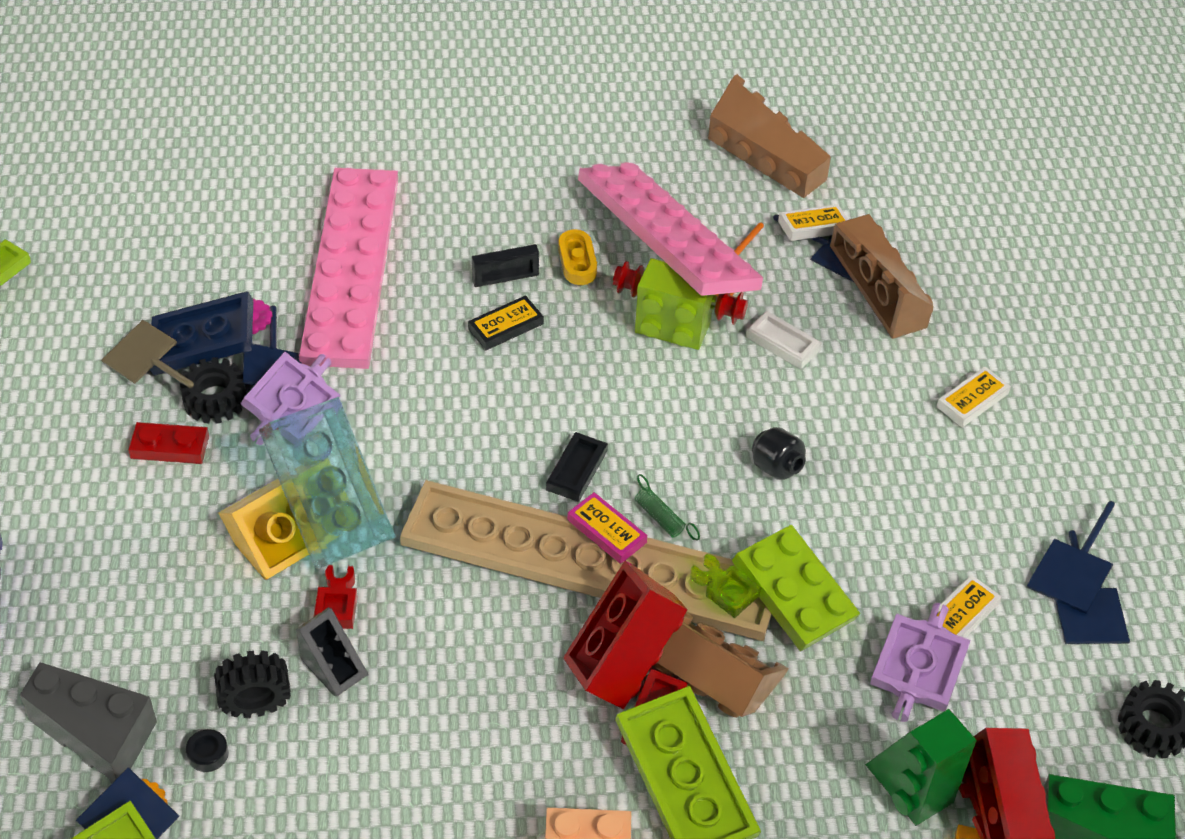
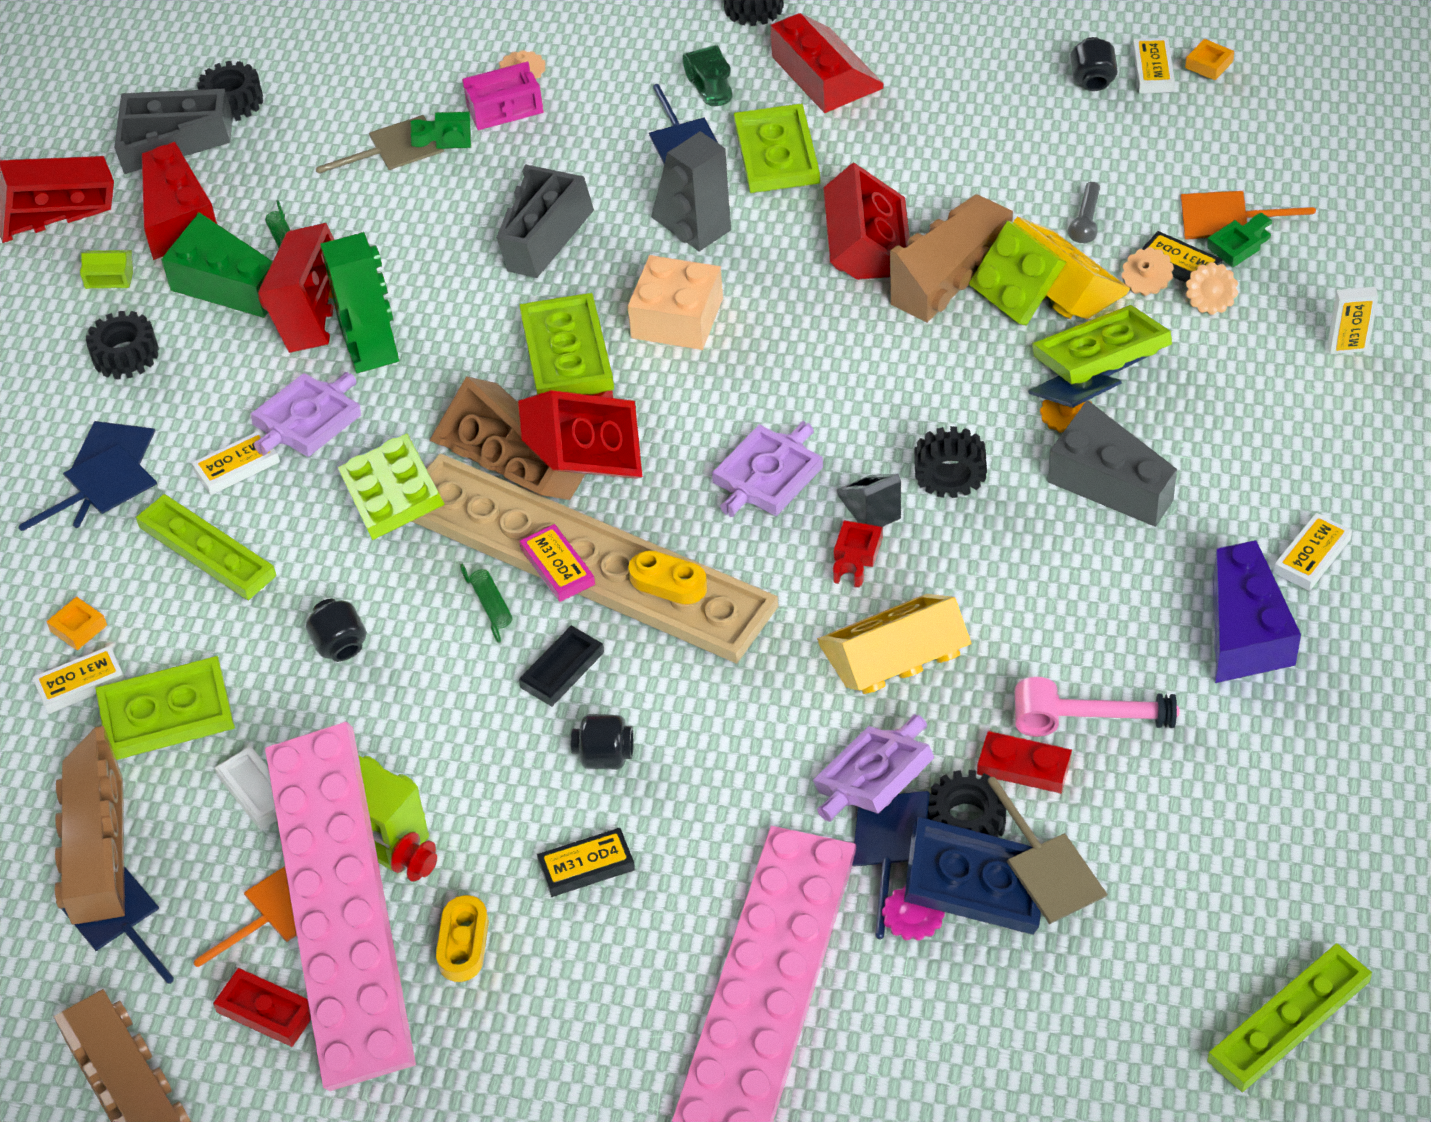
camera: 160 degrees left, 0 degrees up
black tile [186,729,229,772] -> none
clear light blue brick [259,397,396,570] -> none
black tile [472,244,539,287] -> none
clear neon green plate [690,553,761,619] -> none
tile [778,204,848,241] -> none
none -> light orange plate [46,596,107,651]
none -> lime plate [95,656,235,760]
none -> lime plate [136,494,277,601]
none -> red plate [213,968,311,1047]
none -> black head [571,714,634,770]
none -> yellow plate [628,551,707,604]
none -> lavender plate [712,421,823,517]
none -> bright pink piece [1015,677,1179,737]

